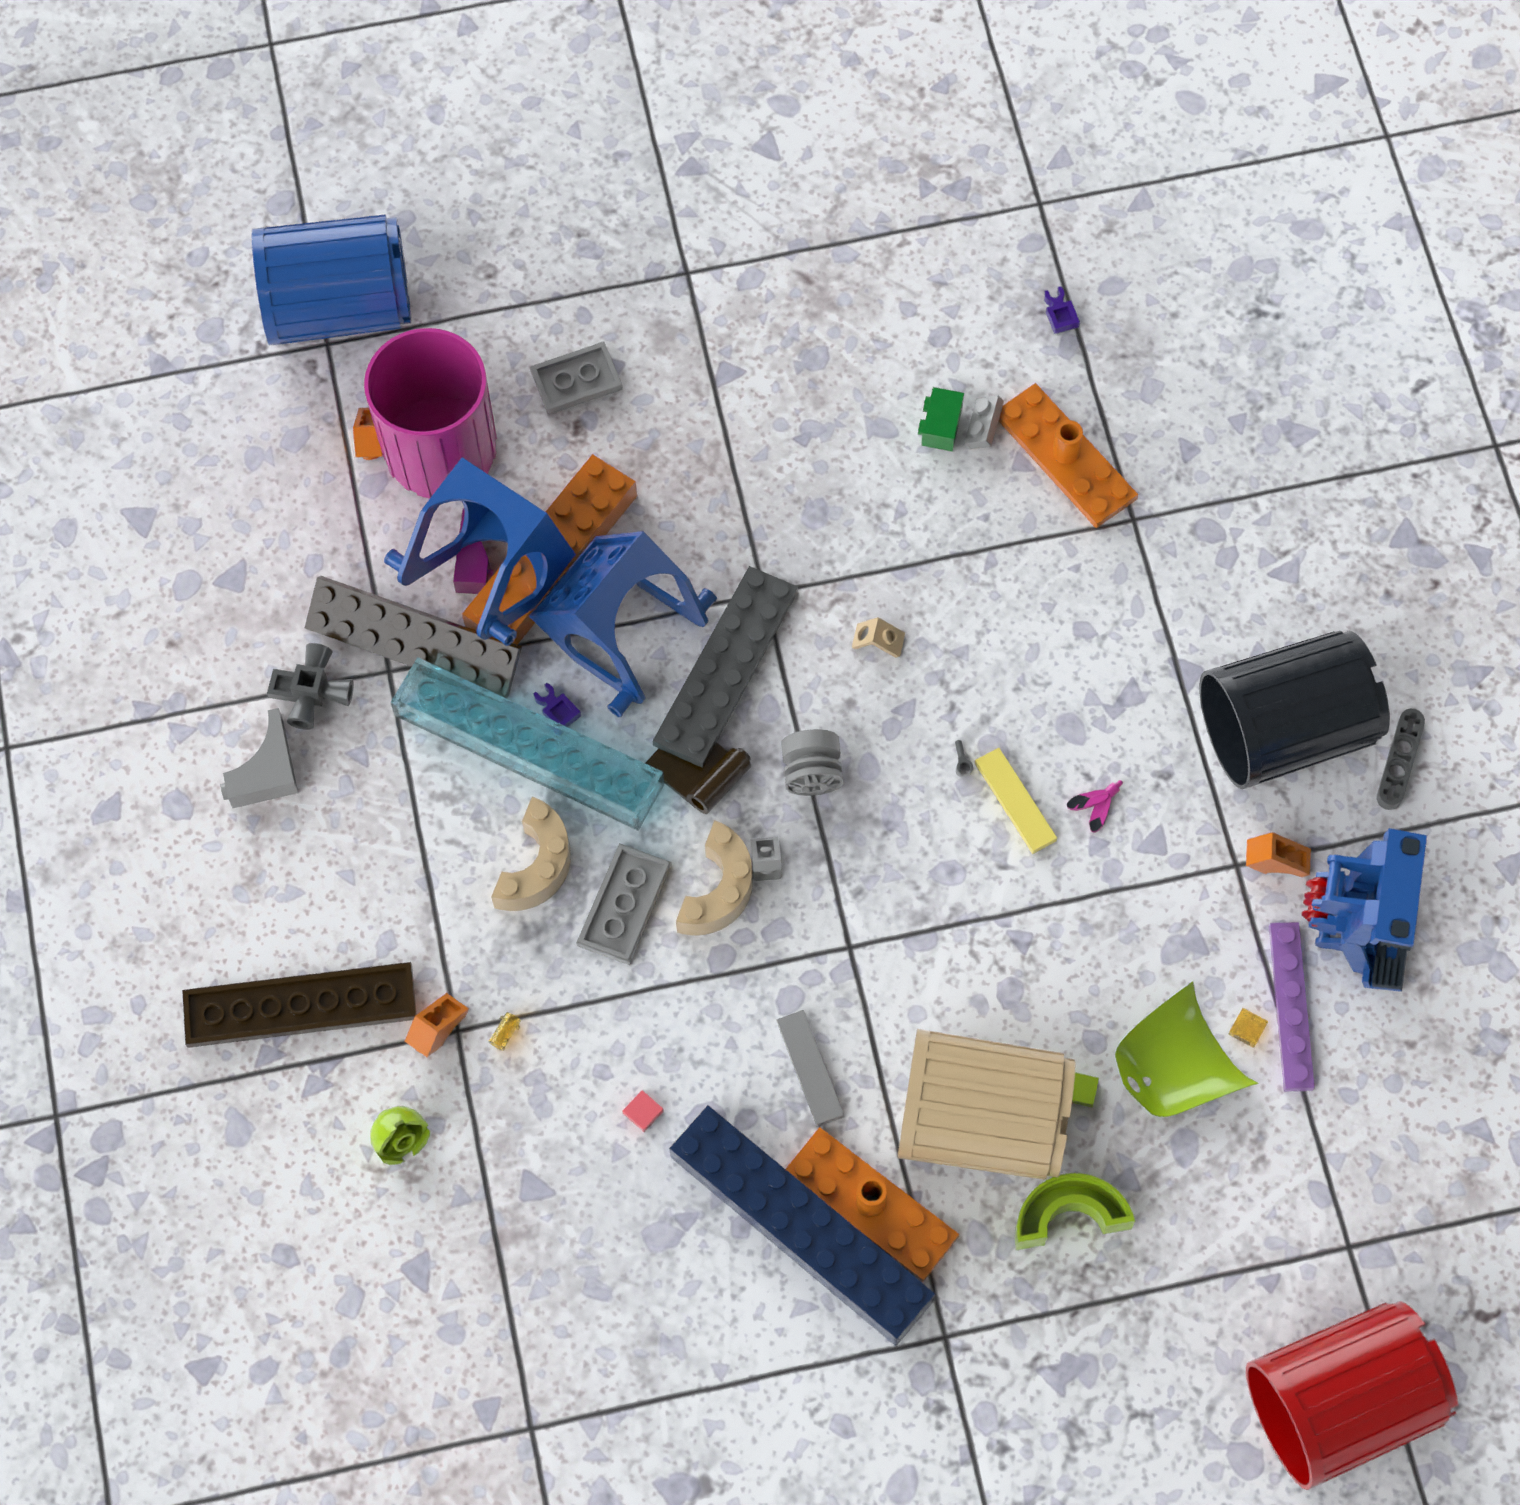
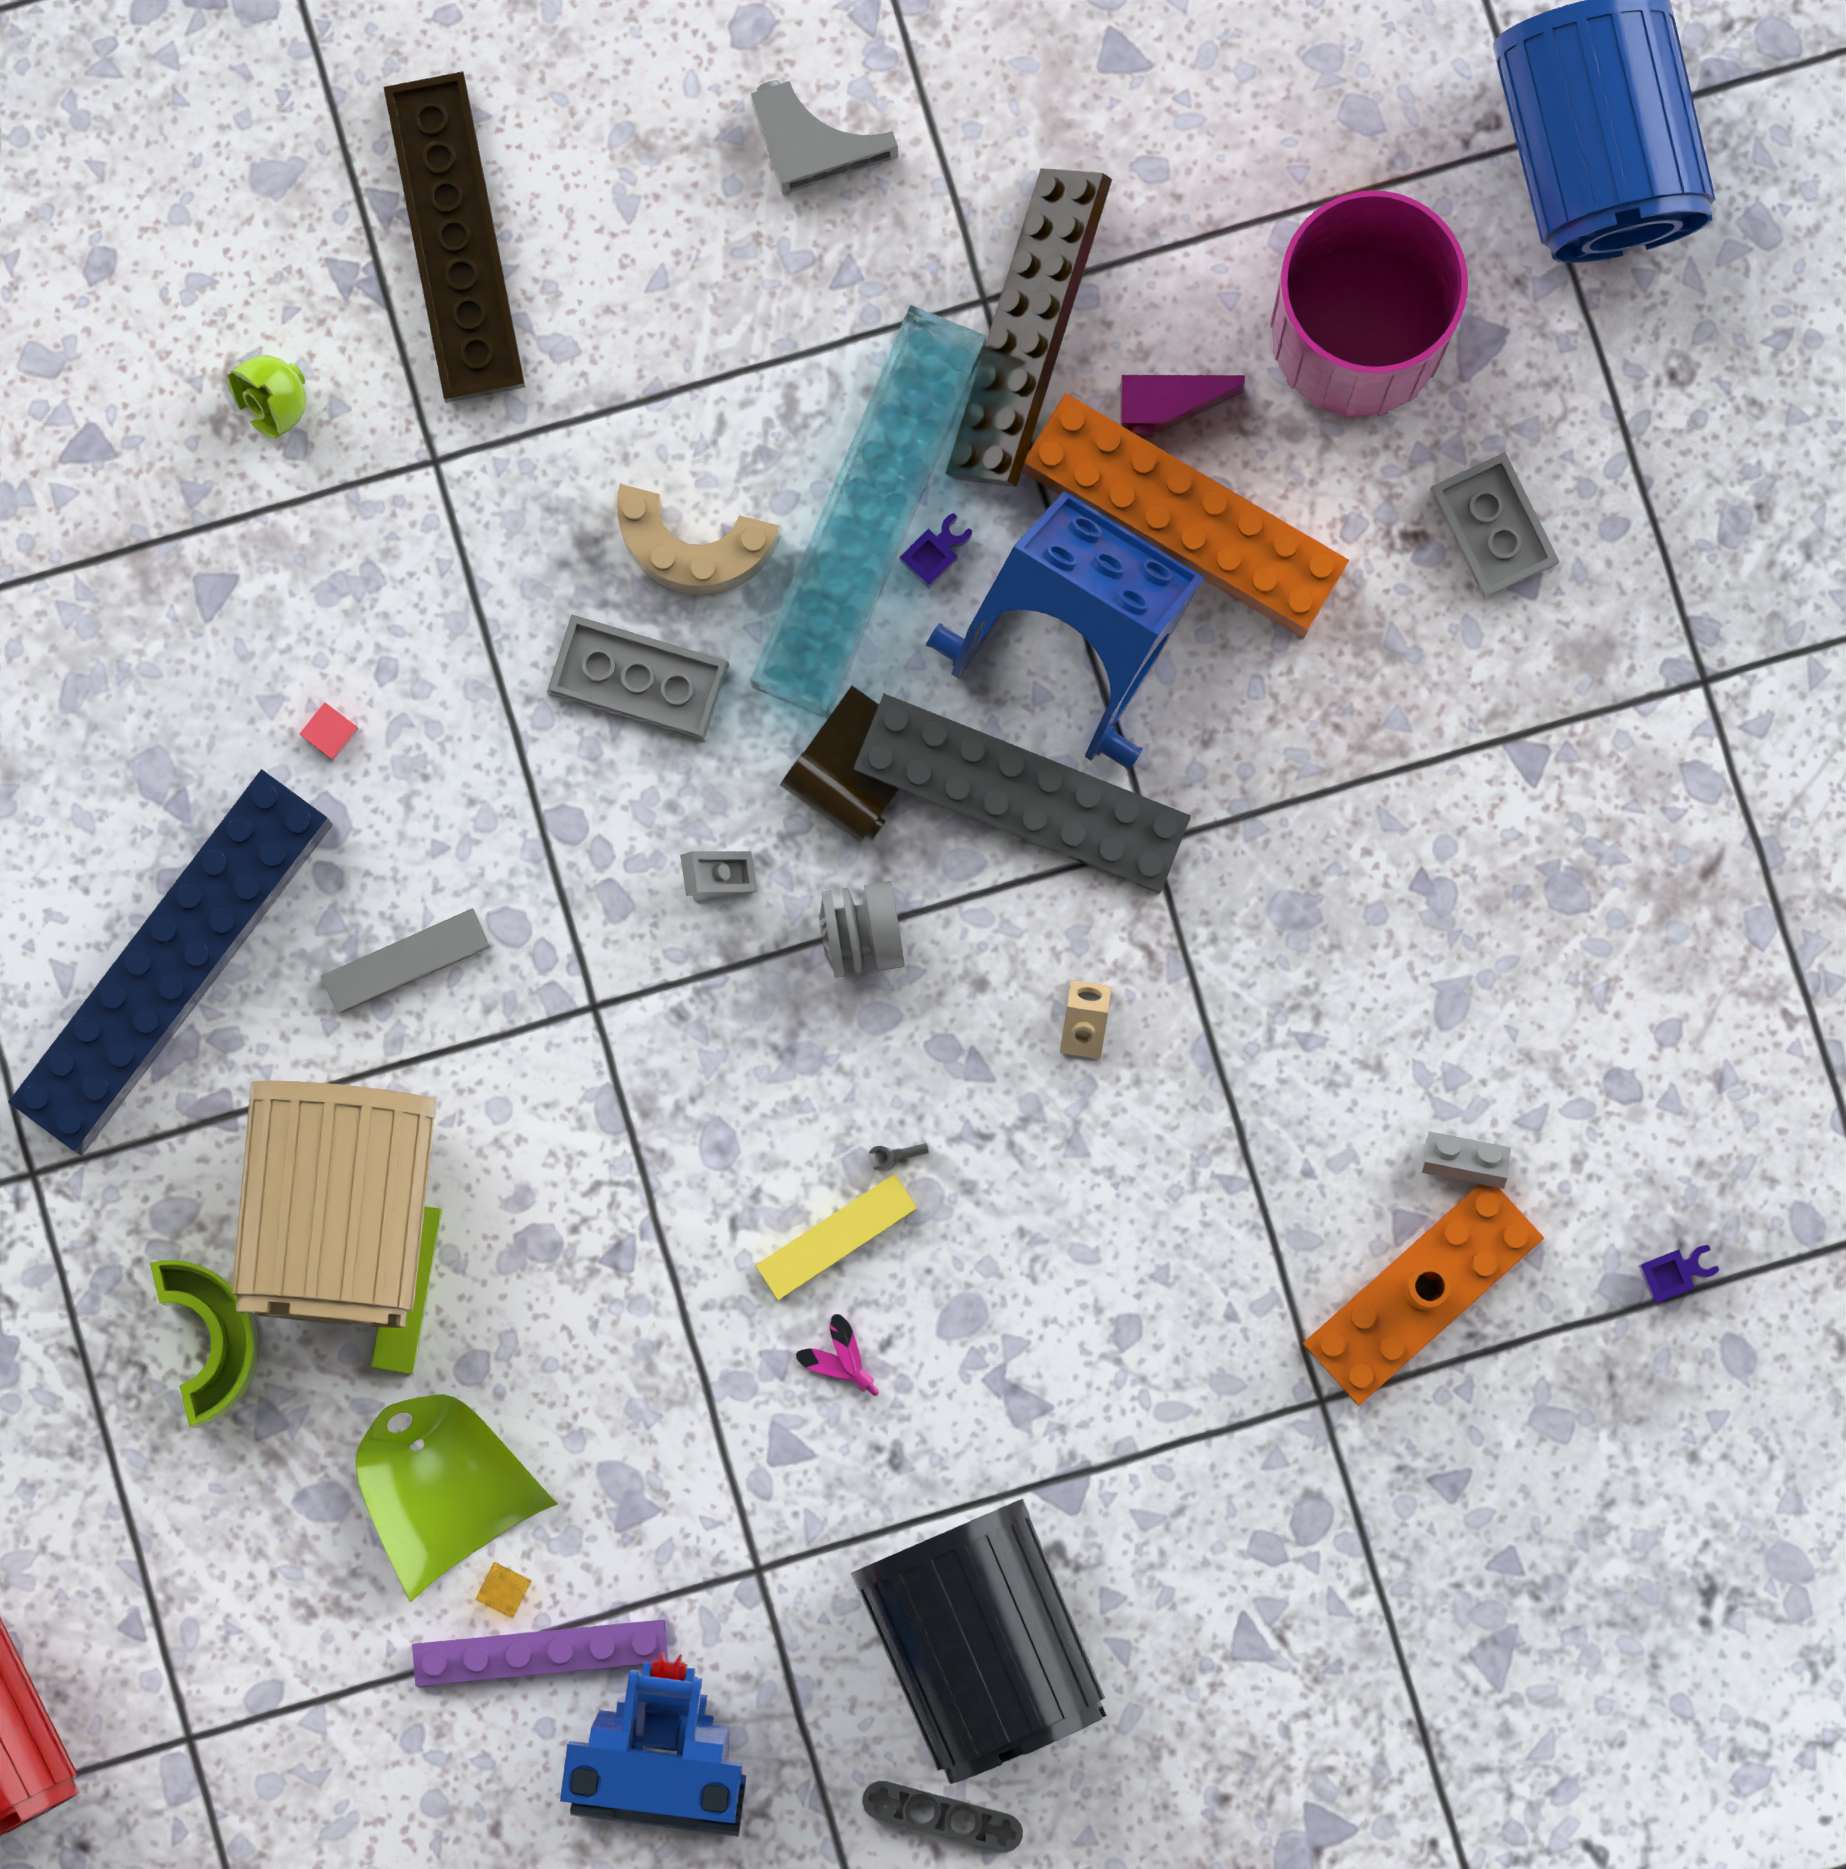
camera: 85 degrees right, 15 degrees up
dark grey brick [267,643,354,730] -> none
blue piece [384,457,576,646] -> none
orange arch [405,993,469,1057] -> none
clear yellow pin [488,1012,521,1051] -> none
tan brick [676,820,753,935] -> none
orange plate [786,1127,959,1282] -> none
green brick [918,387,964,452] -> none
orange arch [1246,832,1311,877] -> none

